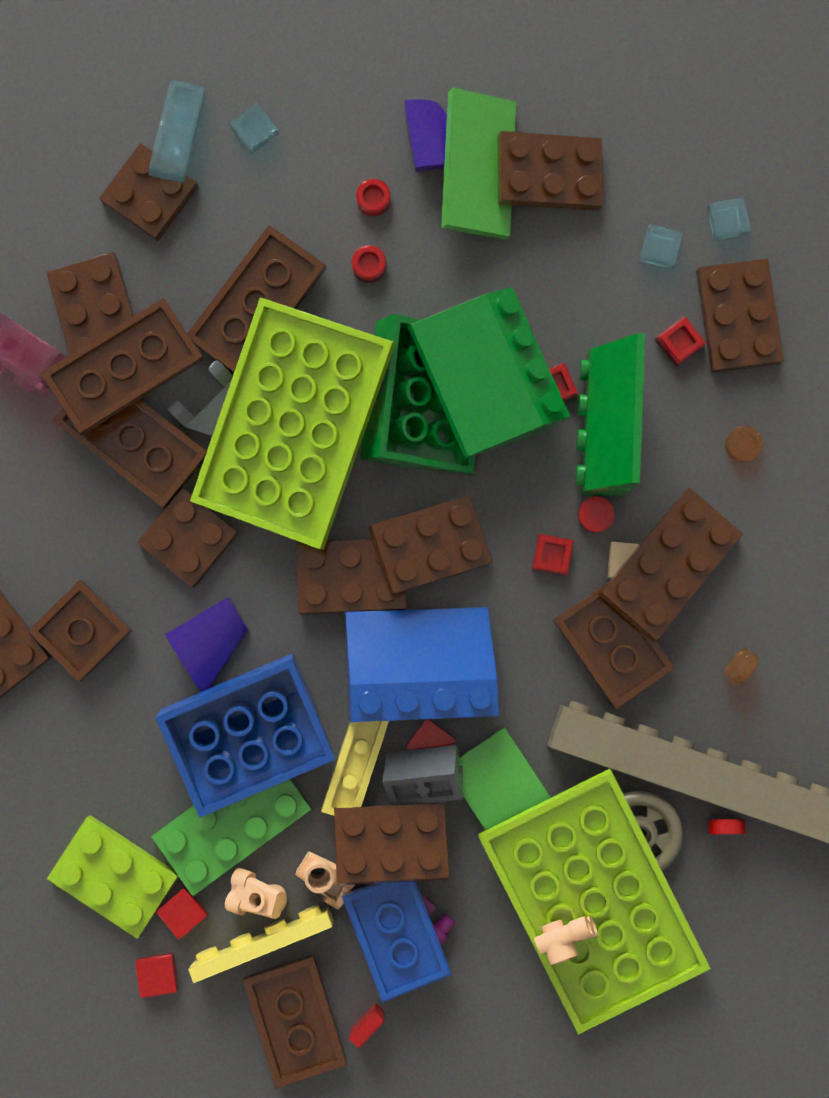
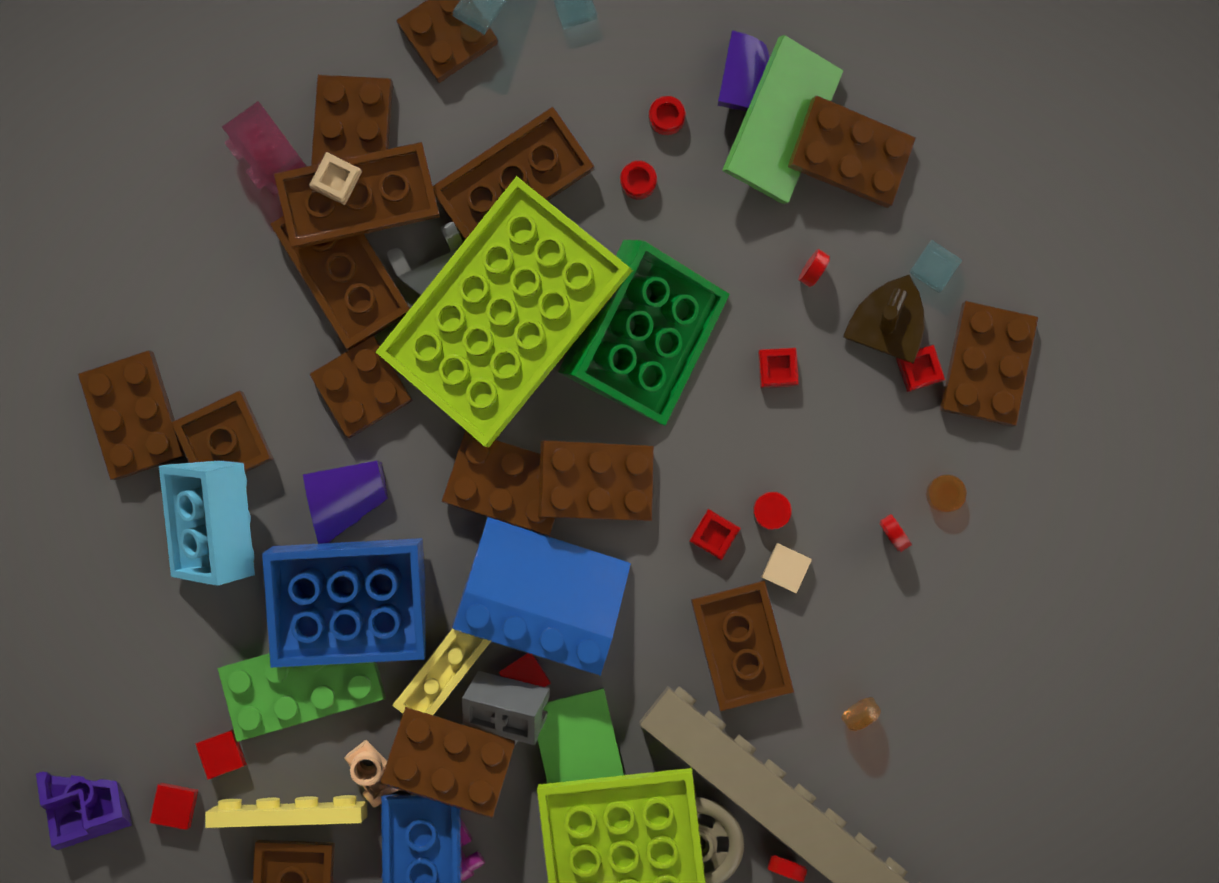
camera: 20 degrees right, 0 degrees up
lime plate [47,815,179,939] -> none
light nougat plate [225,868,287,919] -> none
green slope [408,287,570,459] -> none
green slope [575,333,645,497] -> none
reddish brown plate [598,487,743,642] -> none
clear light blue tile [707,197,751,240] -> none
none -> dark purple slope [36,771,132,850]
none -> medium azure slope [159,461,255,586]
none -> tan tile [309,152,362,205]
none -> red tile [798,249,830,287]
none -> dark brown shield [843,275,925,364]
none -> red tile [879,514,912,552]

